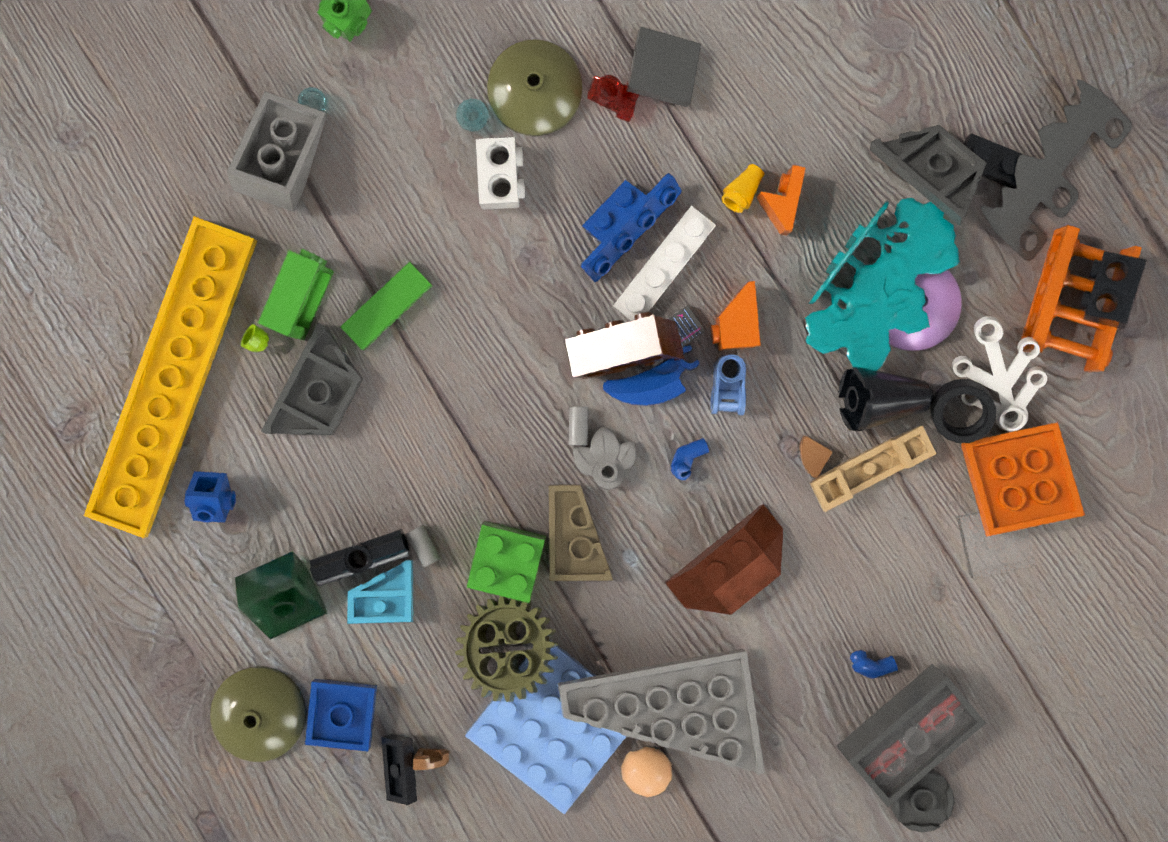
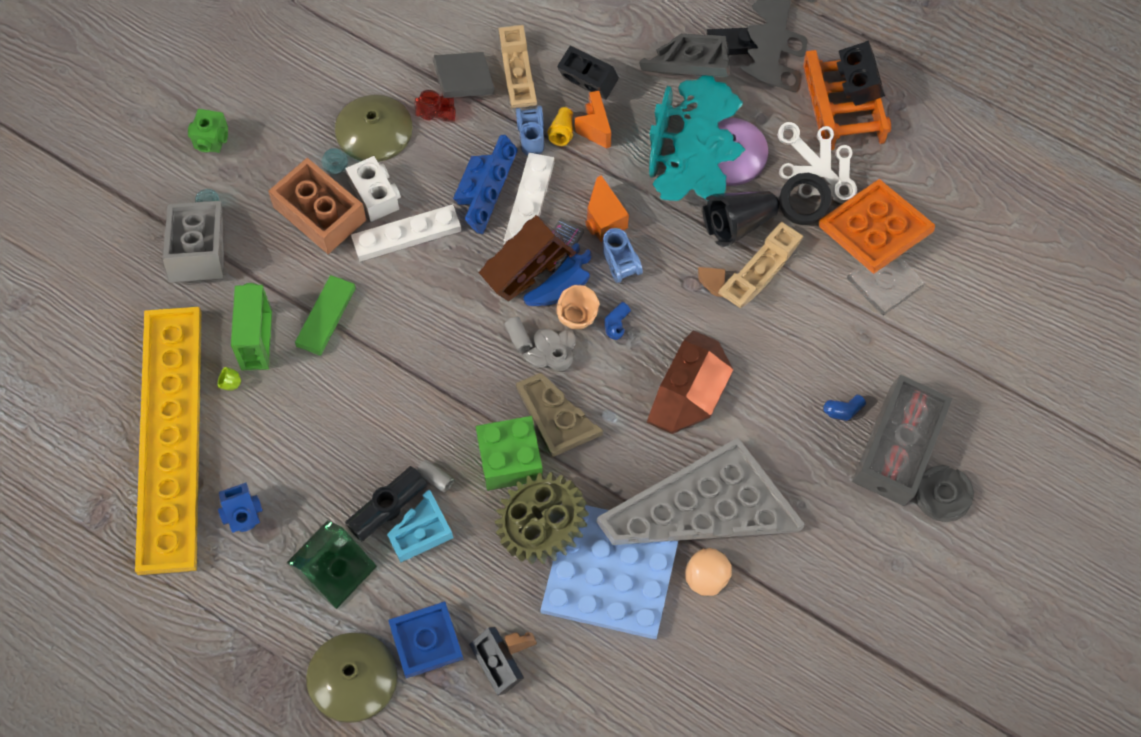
camera: 25 degrees left, 25 degrees down
dark grey wing [261,323,363,435] -> none
none -> nougat brick [268,158,367,254]
none -> white plate [351,204,461,262]
none -> tan slope [499,25,537,108]
none -> medium blue piece [516,106,544,155]
none -> light nougat hair [556,285,600,329]
none -> black brick [557,45,619,100]

